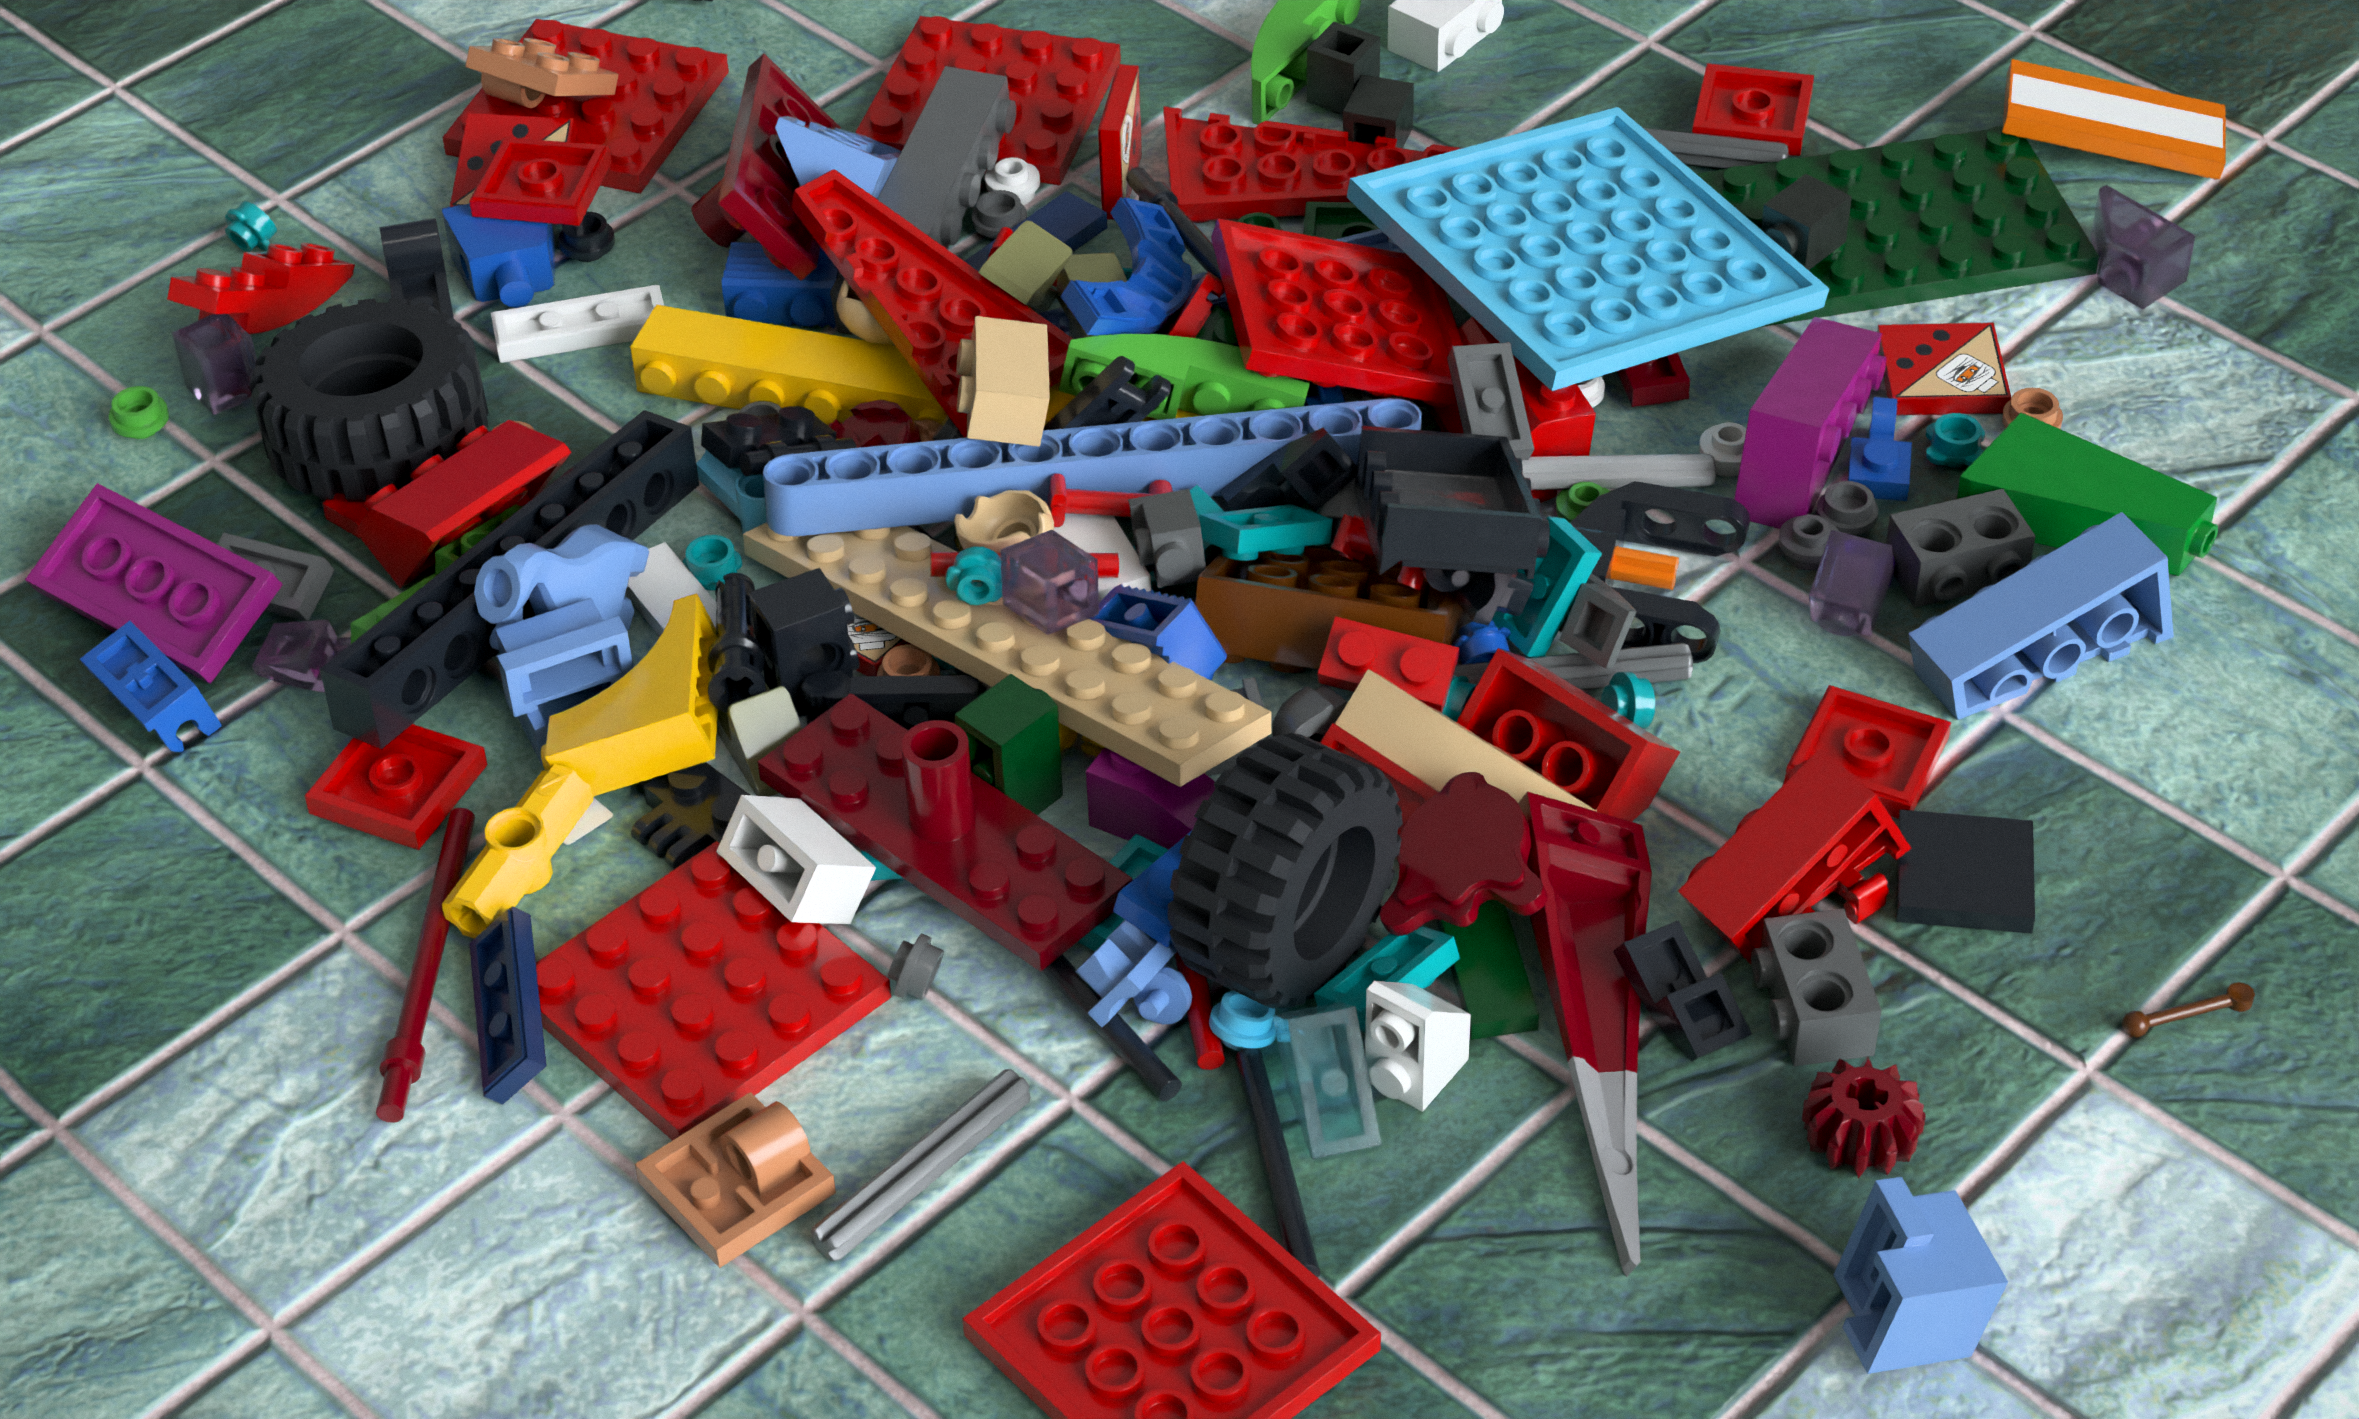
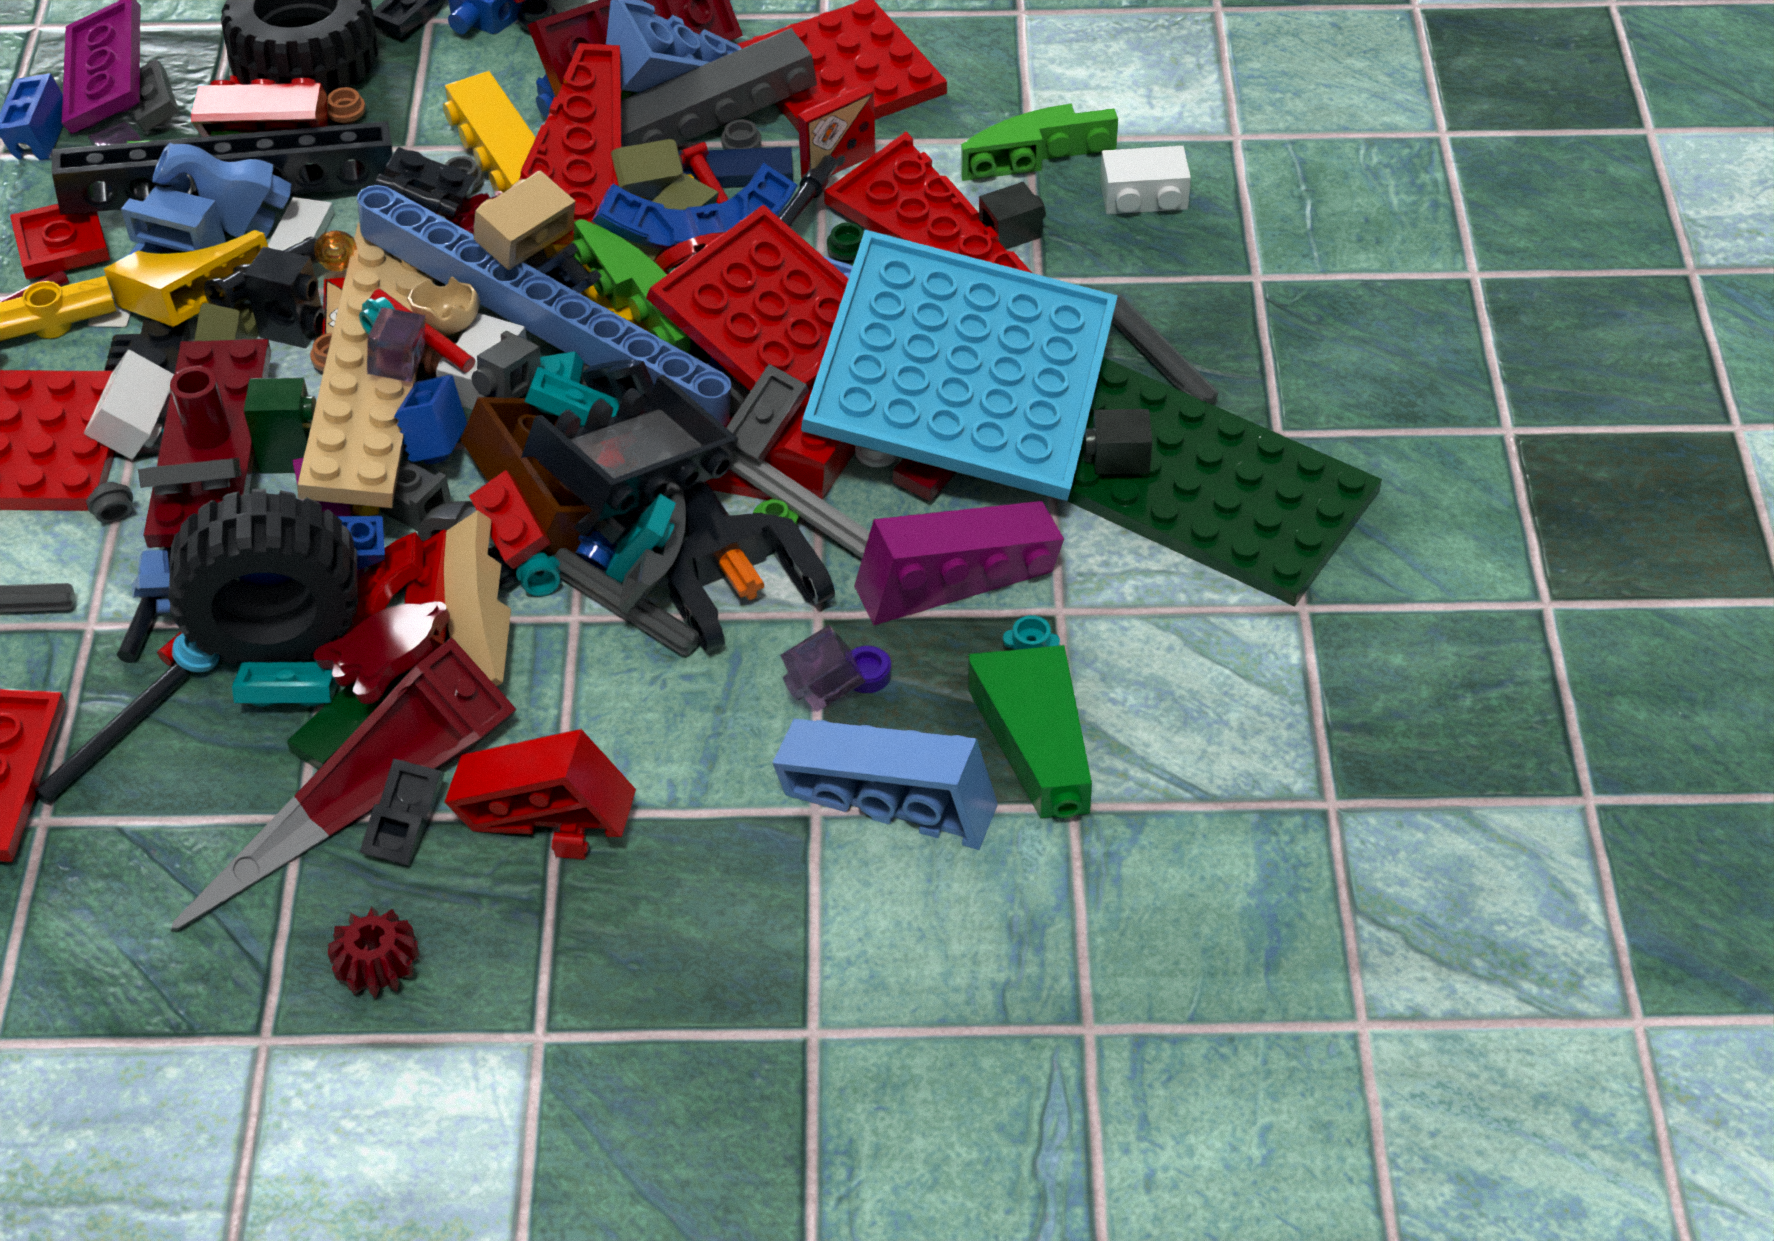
camera: 45 degrees right, 5 degrees up
white tile [491,285,664,363] -> none
teal plate [682,535,742,590] -> none
black hinge [801,671,981,730] -> none
white plate [985,158,1040,205] -> none
red piece [1048,474,1173,527] -> none
clear light blue slope [1273,1002,1381,1159] -> none
pearl dark grey brick [1307,22,1380,114] -> none
white slope [1365,981,1471,1112] -> none
red slope [1457,648,1680,822] -> none
teal plate [1601,672,1655,729] -> none
red plate [1692,63,1814,156] -> none
dark grey brick [1751,908,1882,1066] -> none
dark grey plate [1778,514,1841,570] -> none
red tile [1785,685,1951,819] -> none
dark grey plate [1816,481,1878,536] -> none
medium blue plate [1833,1177,2008,1374] -> none
blue plate [1847,397,1912,501] -> none
tile [1877,323,2011,415] -> none
dark grey brick [1886,489,2035,608] -> none
black tile [1896,810,2035,934] -> none
orange tile [2002,59,2226,180] -> none
nougat plate [2002,387,2063,429] -> none
clear purple slope [2091,185,2196,310] -> none
reddish brown hinge [2122,982,2255,1037] -> none
none -> dark grey plate [138,458,242,495]
none -> clear orange plate [314,230,357,271]

